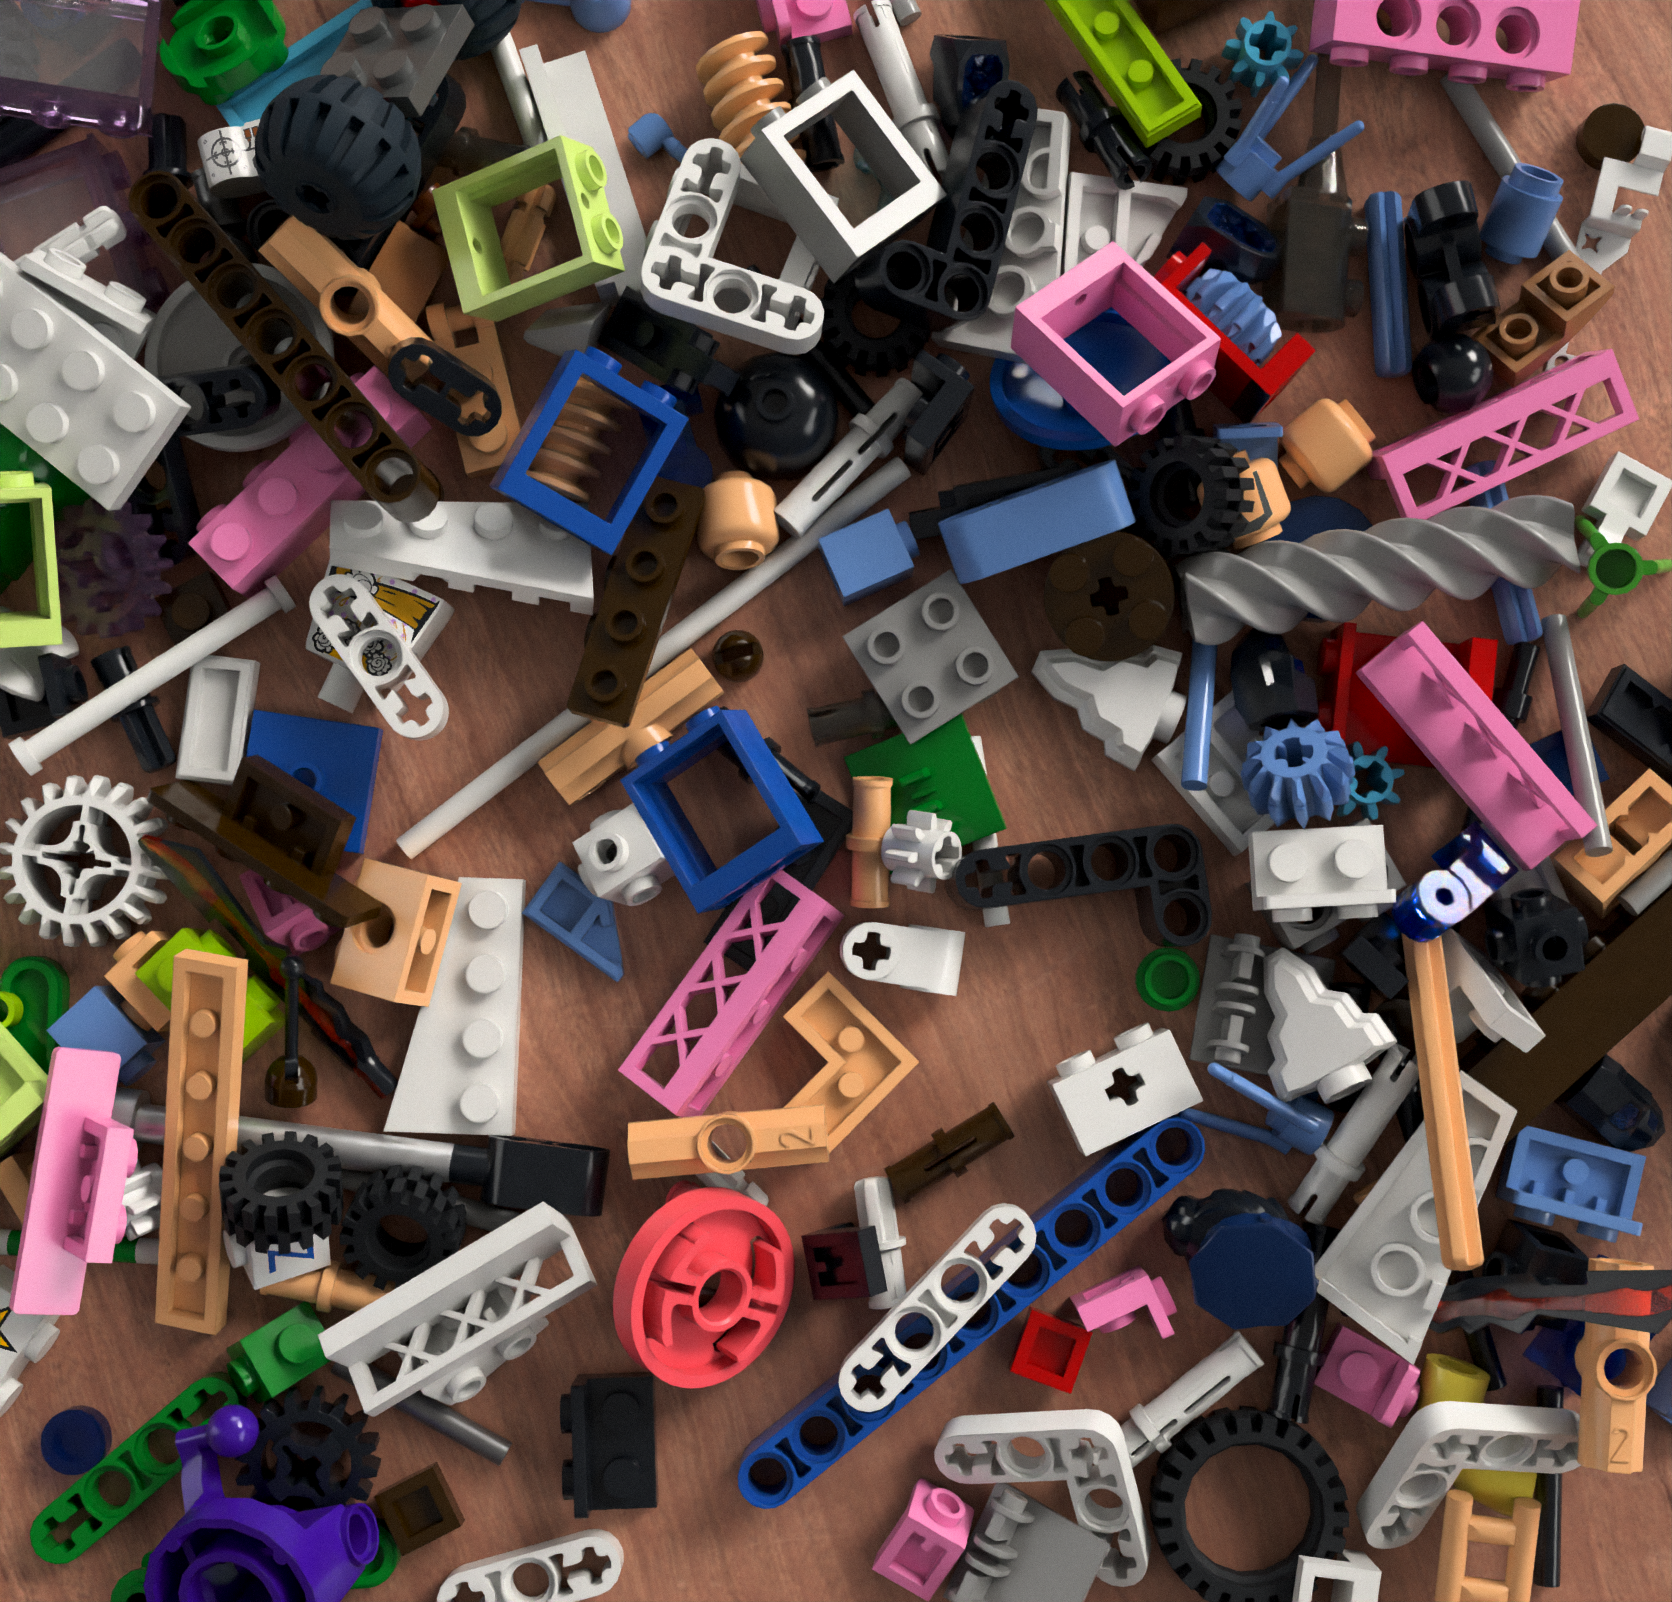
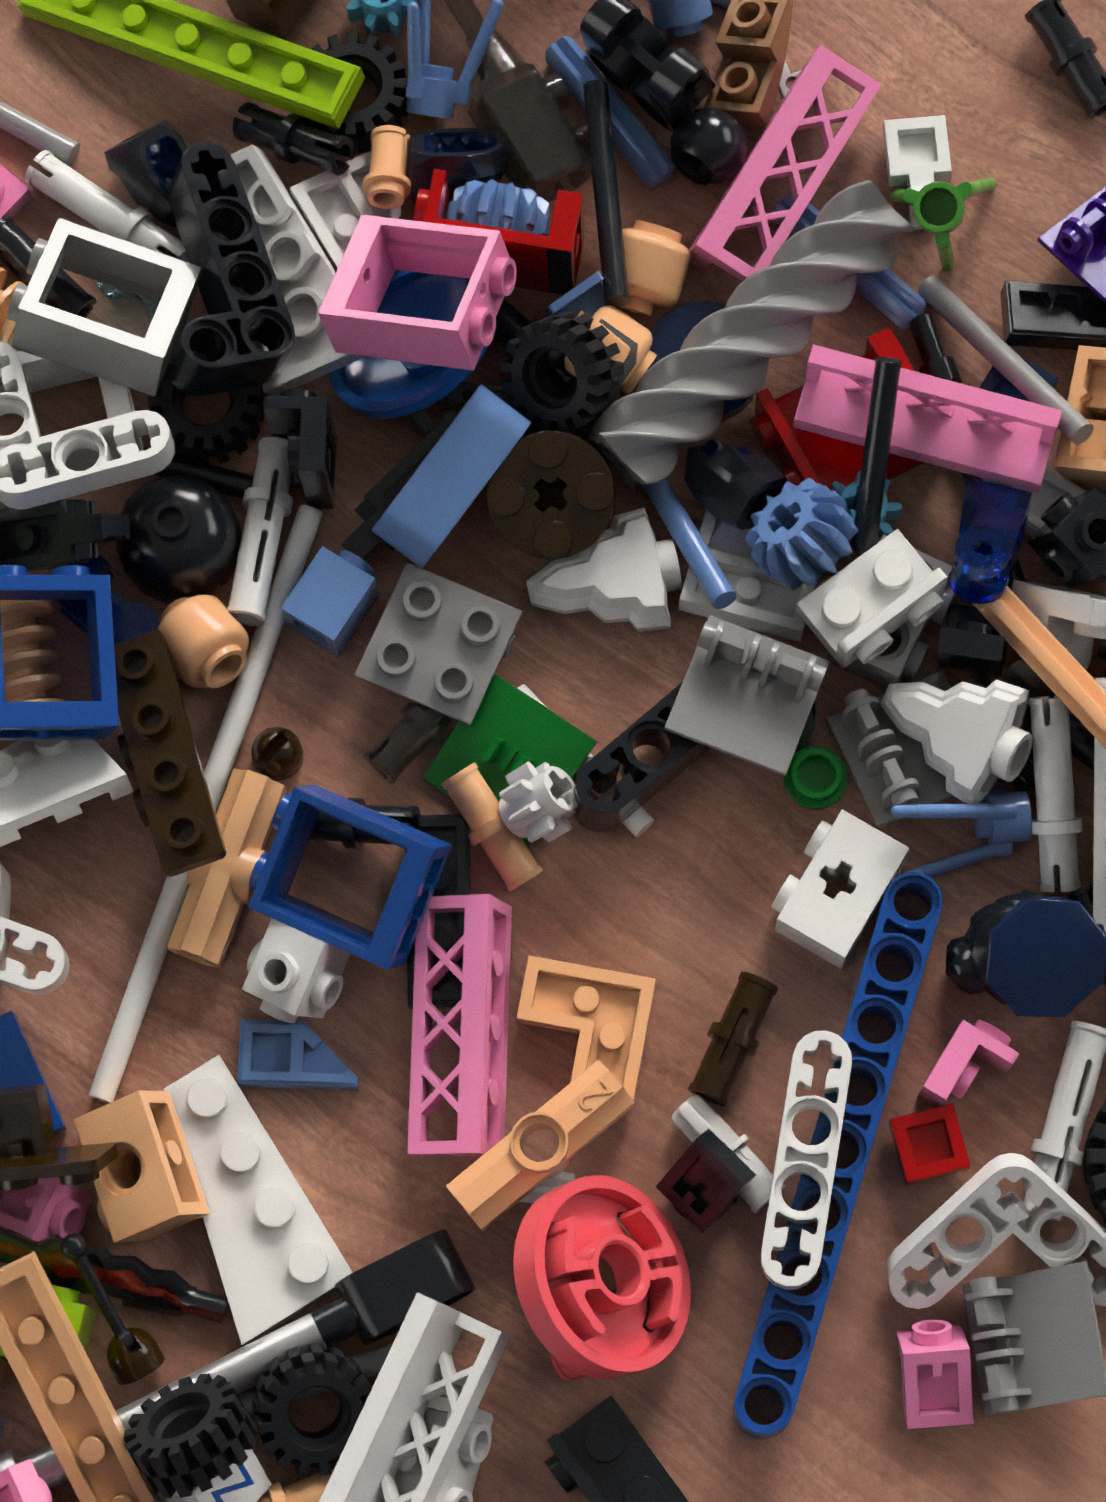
camera: 30 degrees left, 10 degrees down
white piece [840,922,966,996] -> none
none -> light nougat pin [362,125,411,209]
none -> black bar [583,80,630,308]
none -> light grey hinge [664,615,830,776]
none -> black bar [851,357,901,550]

